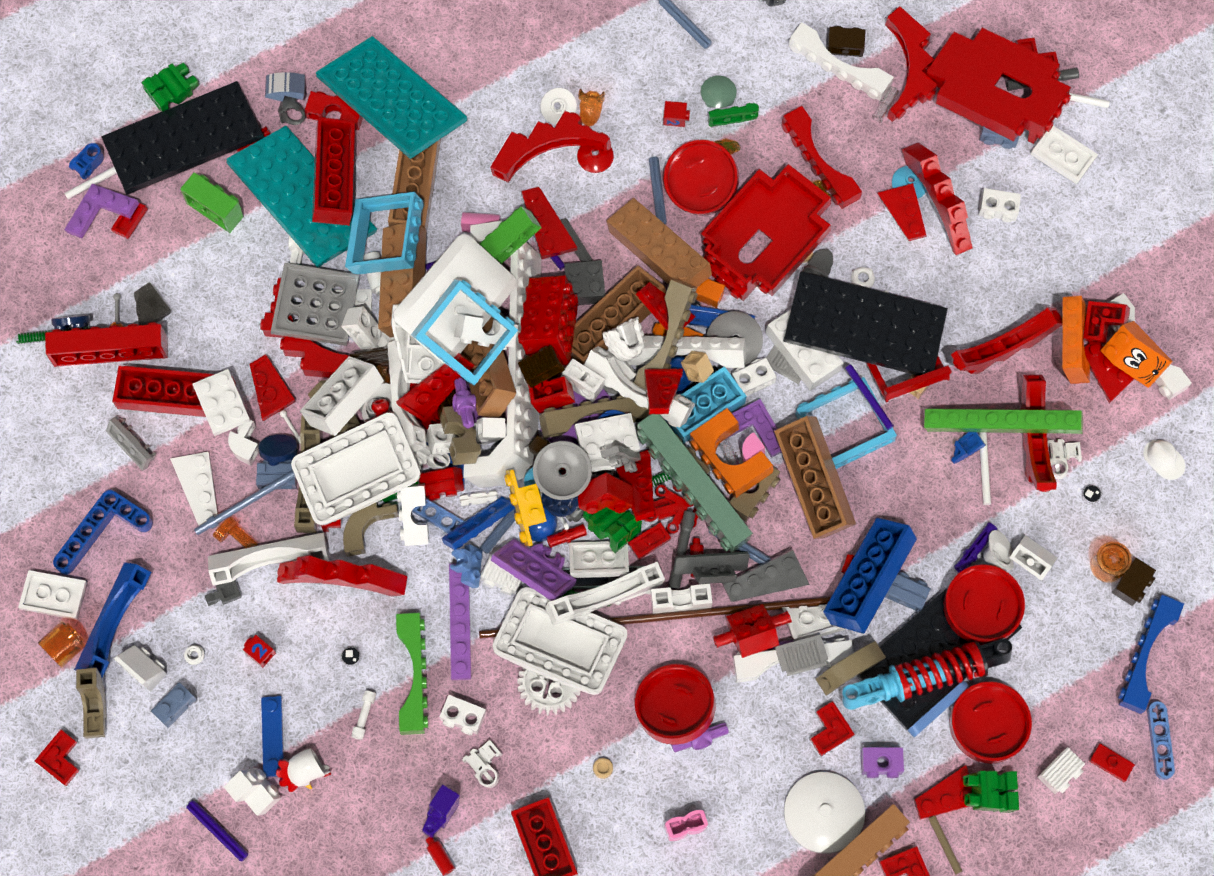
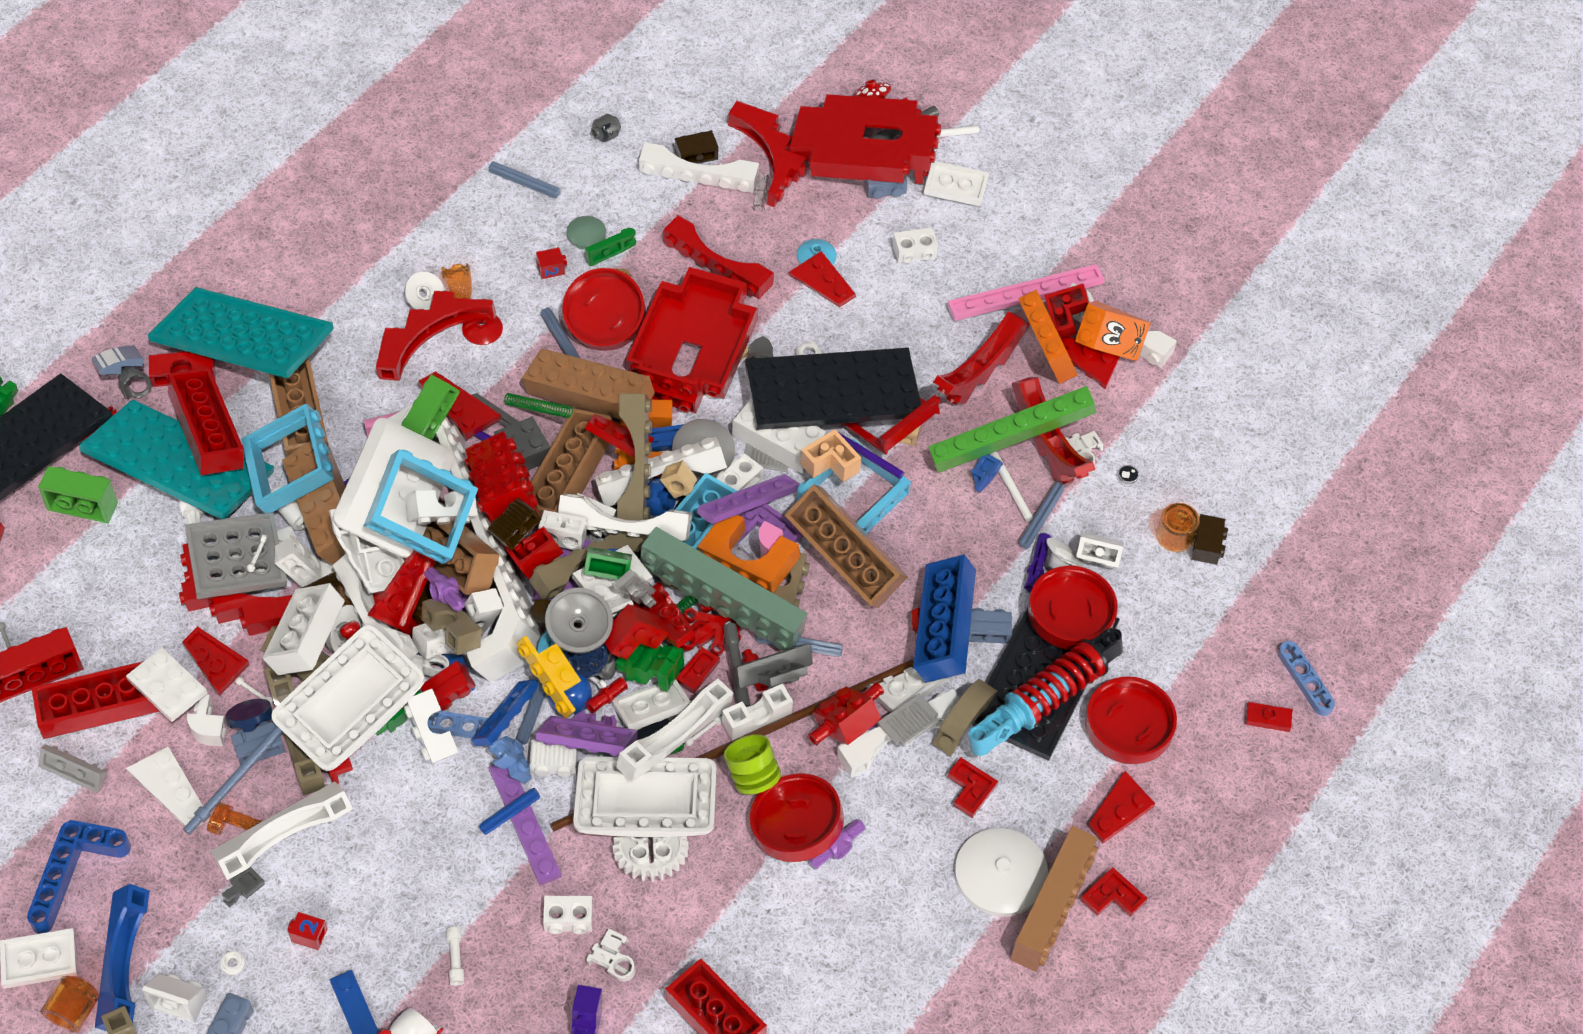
camera: 25 degrees left, 15 degrees down
clear smoke wing [134,282,172,325] -> none
red arch [277,555,407,597] -> none
tile [341,646,361,667] -> none
dark tan arch [343,503,399,557] -> none
bright green arch [396,613,428,735] -> none
white axle [460,490,498,506] -> none
tan tile [593,758,613,779] -> none
white hair [602,317,644,361] -> none
red wing [644,369,683,414] -> none
bright pink brick [664,810,708,841] -> none
dark grey wing [722,549,810,602] -> none
medium lavender brick [861,747,904,778] -> none
red arch [902,142,973,255] -> none
medium blue beam [907,680,970,737] -> none
dark tan bar [929,816,963,875] -> none
green hips [963,771,1019,813] -> none
white brick [1037,747,1085,794] -> none
blue arch [1118,595,1184,714] -> none
white piece [1143,439,1185,480] -> none
none -> white hinge [246,534,268,572]
none -> blue axle [479,788,540,835]
none -> green piece [504,393,573,418]
none -> green brick [584,547,632,580]
none -> medium lavender plate [697,474,800,524]
none -> lime wheel [724,735,781,794]
none -> light nougat brick [800,429,861,482]
none -> red dish [854,79,891,98]
none -> bright pink plate [947,264,1104,321]
none -> sand blue axle [1019,482,1065,549]

